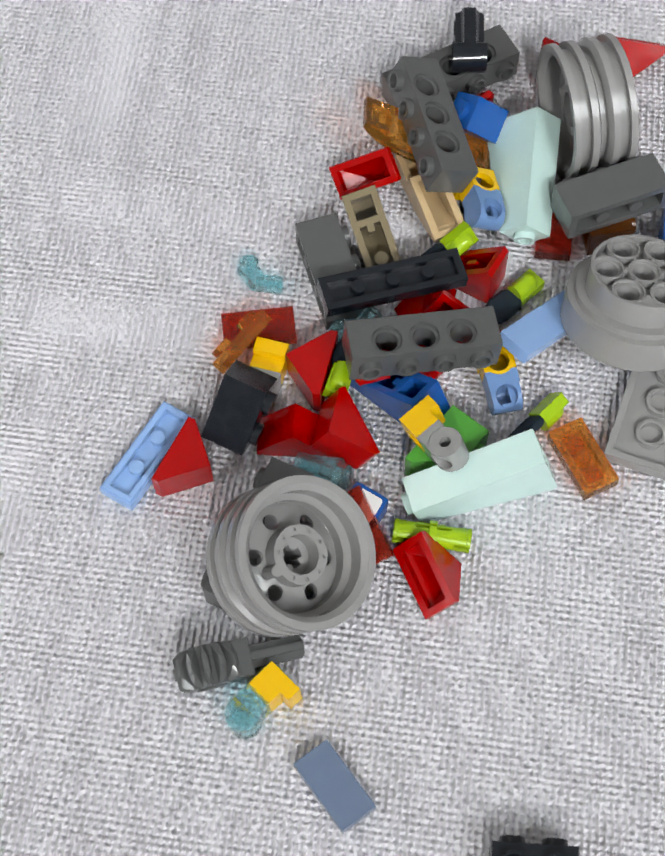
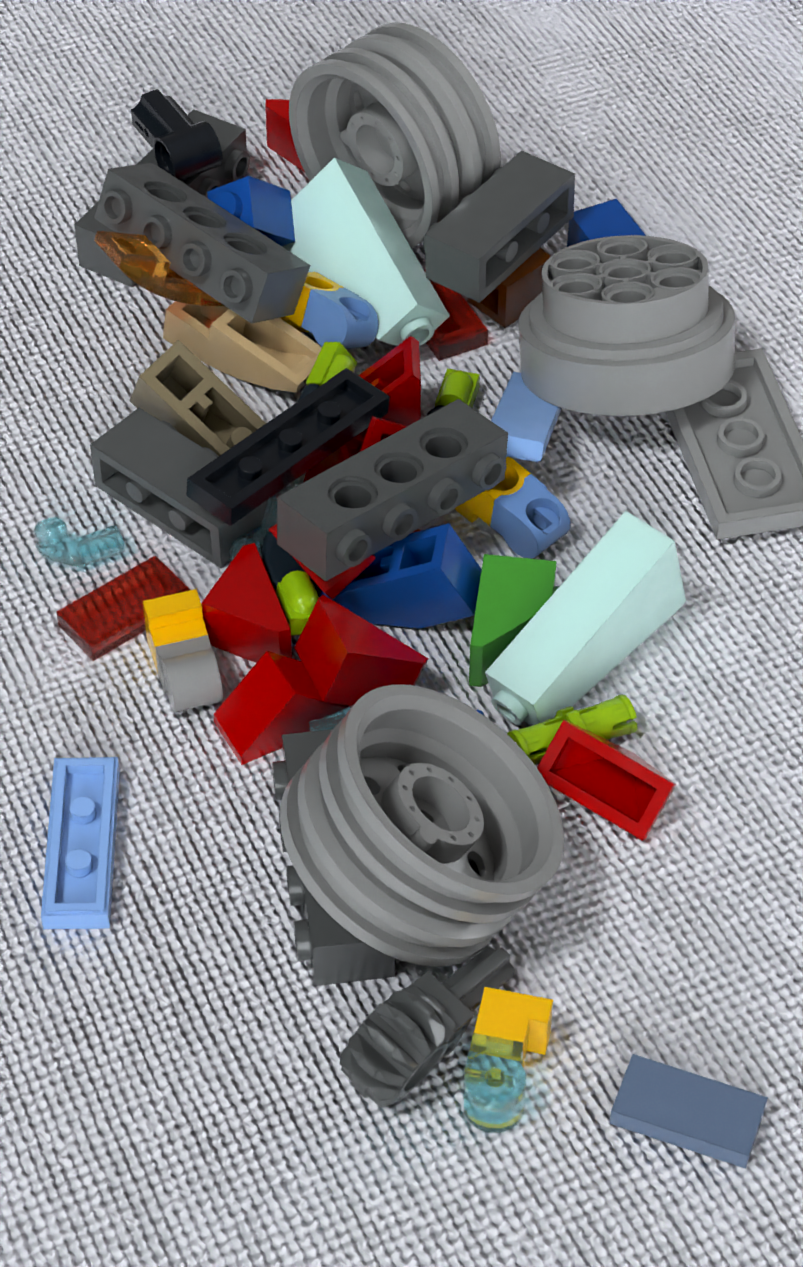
camera: 35 degrees left, 15 degrees down
red slope [151,417,214,497] -> none
black brick [201,360,278,456] -> none
clear orange plate [212,309,272,374] -> none
red slope [329,146,402,200] -> none
leg [399,395,469,472] -> none
lime piece [507,392,569,438] -> none
clear orange plate [547,417,619,500] -> none

